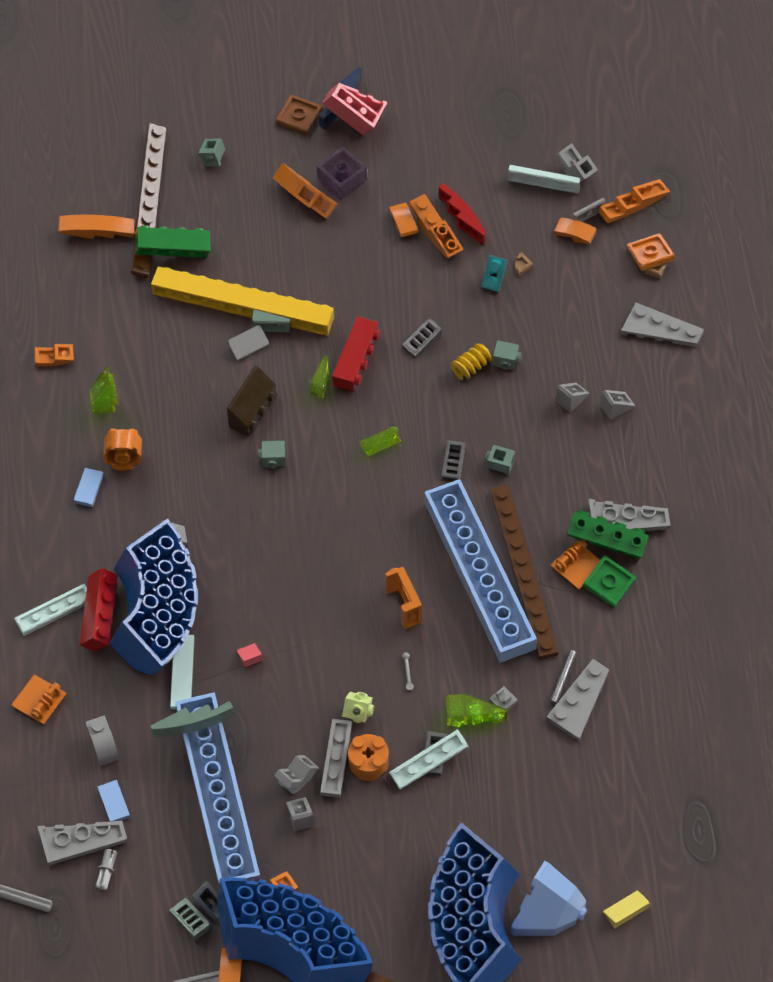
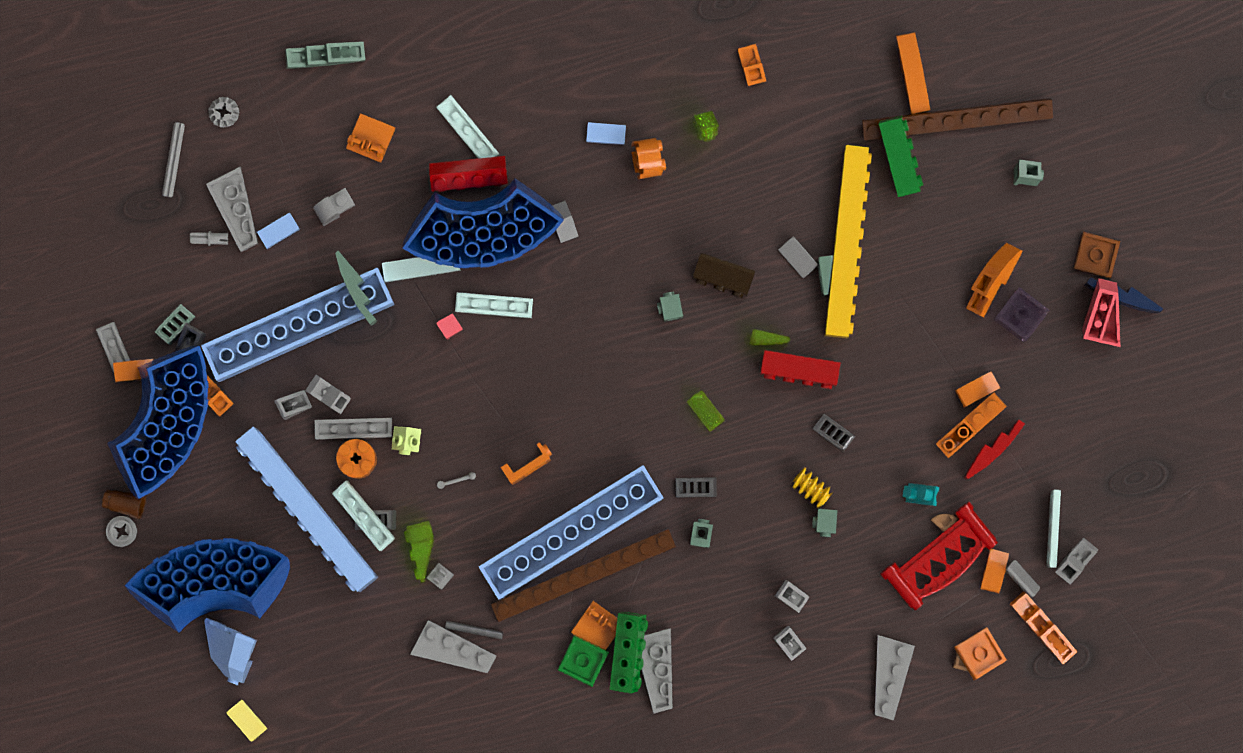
camera: 80 degrees right, 25 degrees up
none -> light blue brick [235,427,378,592]
none -> light aqua tile [455,292,533,318]
none -> red piece [880,501,998,611]

